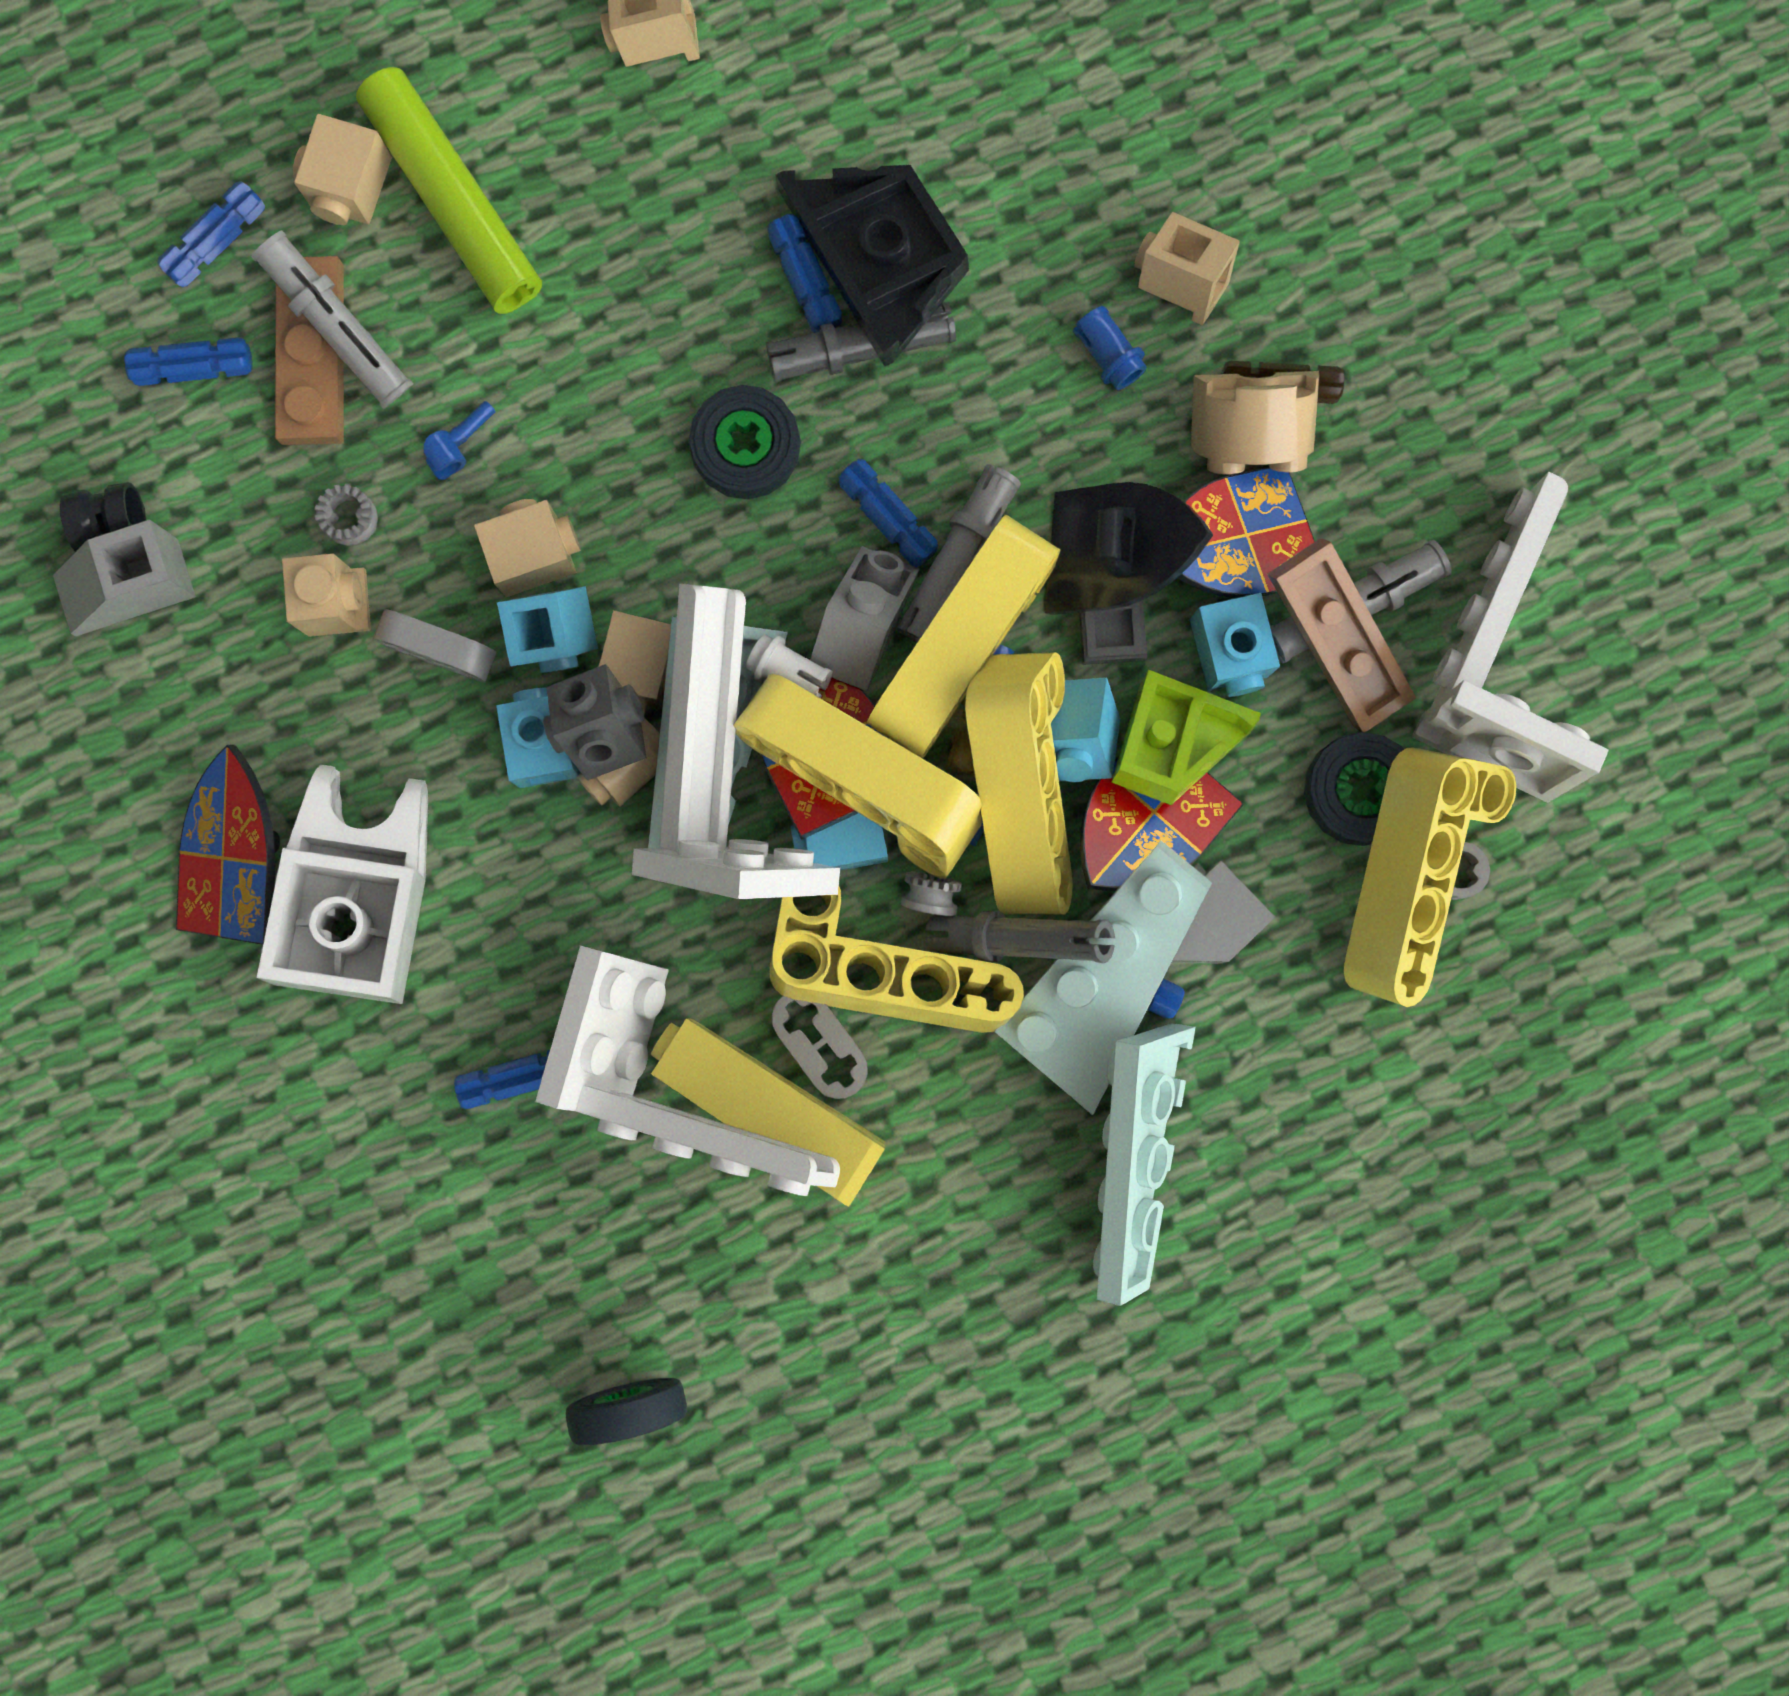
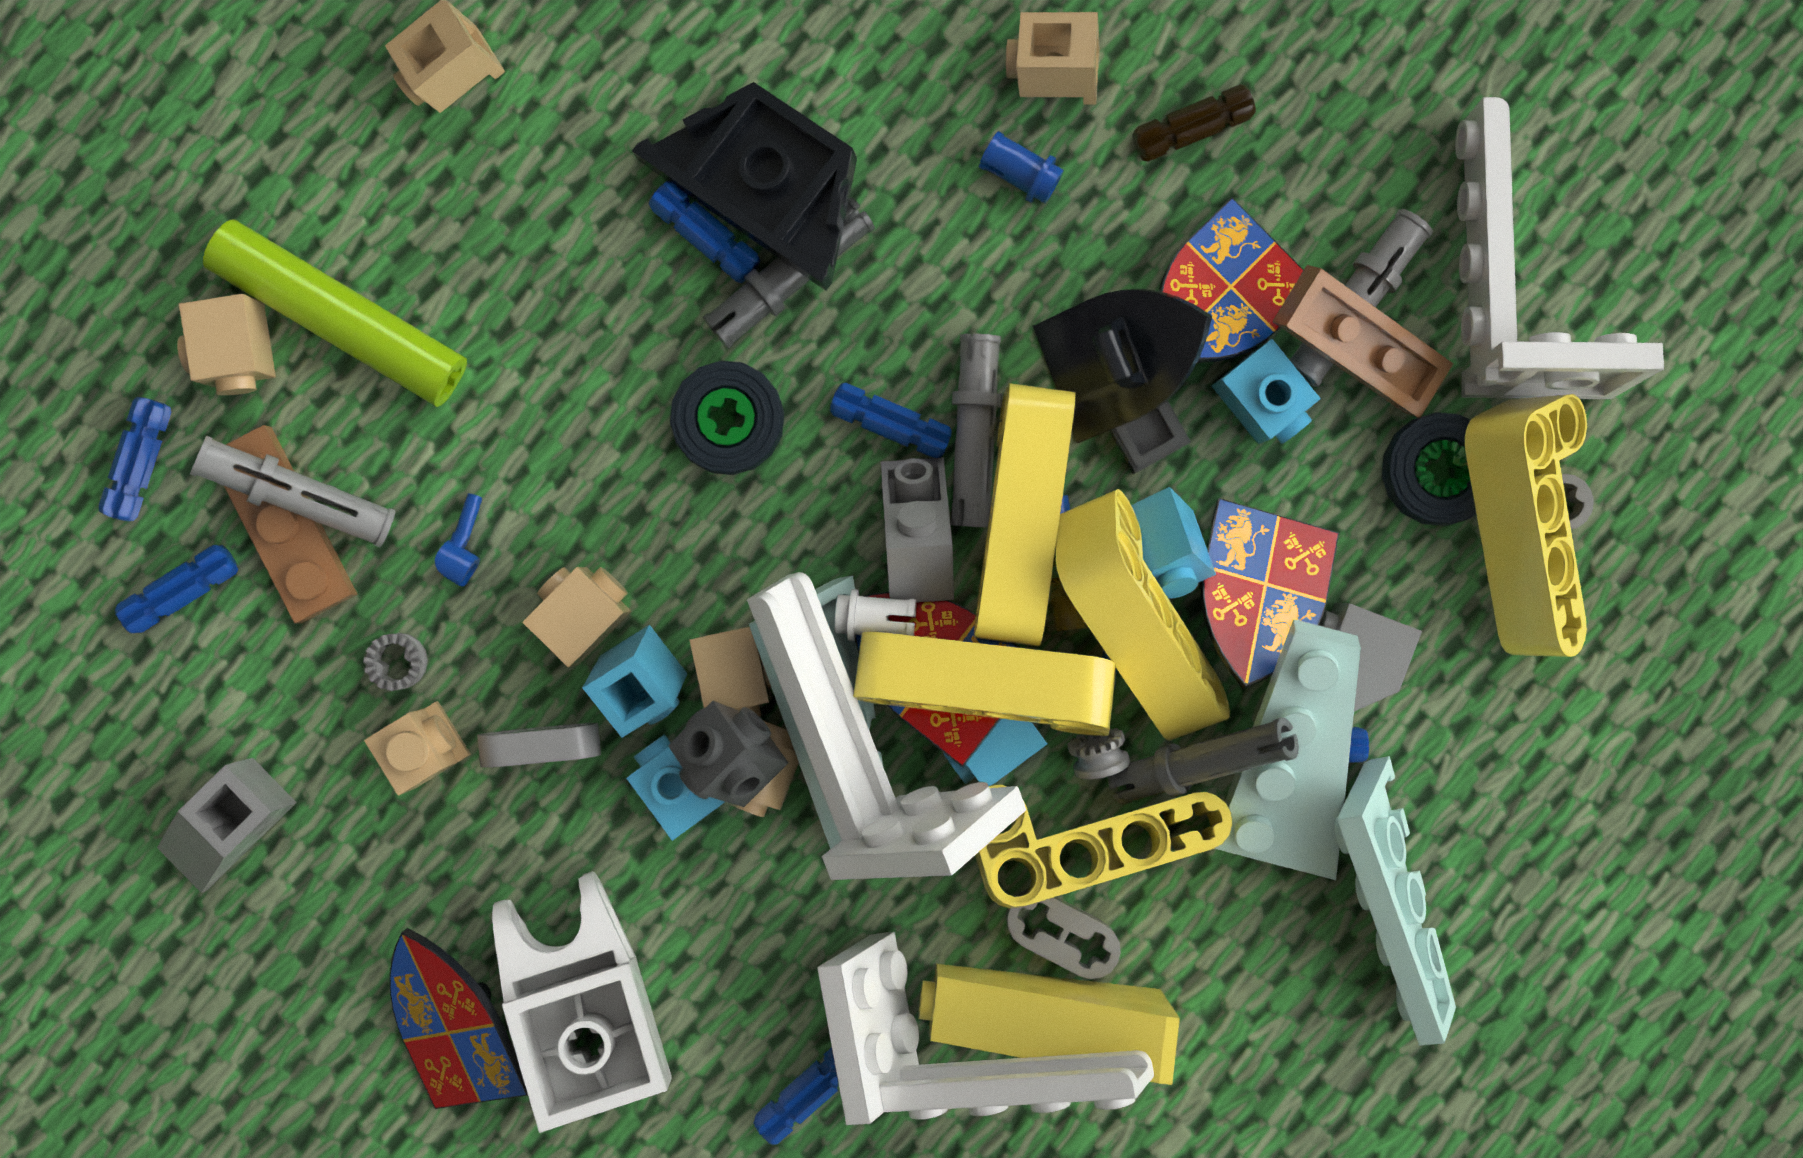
camera: 20 degrees left, 5 degrees up
black wheel [60,482,147,552] -> none
lime wing [1112,670,1261,805] -> none
tan cylinder [1191,371,1319,474] -> none

